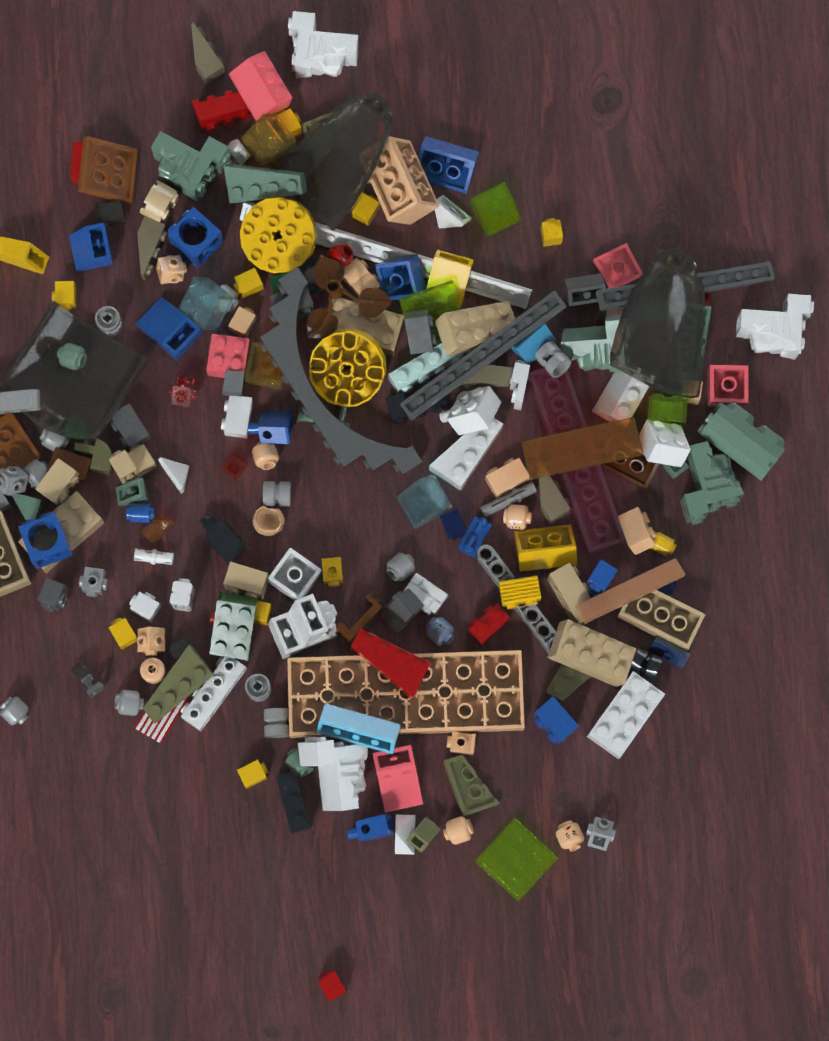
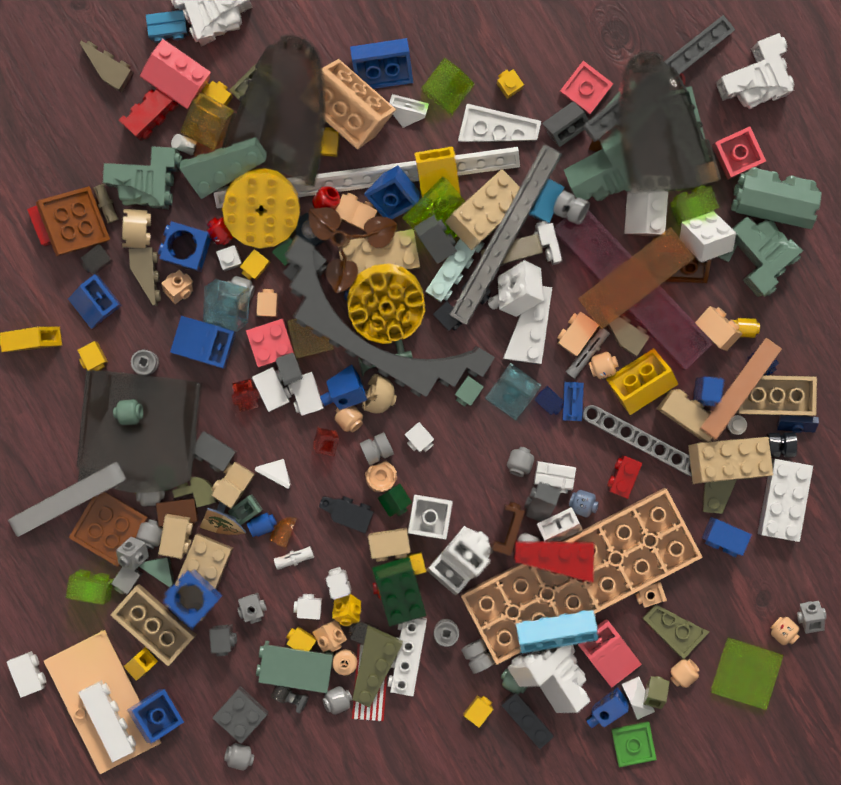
camera: 20 degrees left, 10 degrees up
yellow brick [321,557,343,587] -> none
yellow brick [498,575,541,609] -> none
none -> dark tan pin [93,184,119,224]
none -> dark azure brick [146,10,189,43]
none -> shield [200,502,246,535]
none -> red head [206,217,233,245]
none -> dark grey brick [213,686,269,744]
none -> white brick [217,245,242,271]
none -> white brick [252,367,292,412]
none -> sand green panel [256,641,334,693]
none -> yellow brick [332,594,361,626]
none -> tan cylinder [362,374,397,414]
none -> dark green brick [378,484,412,517]
none -> white brick [405,422,434,452]
none -> sand green brick [455,376,483,406]
none -> white wing [458,104,541,142]
none -> white brick [537,507,583,541]
none -> bright green tile [611,721,657,767]
none -> white plate [728,415,747,435]

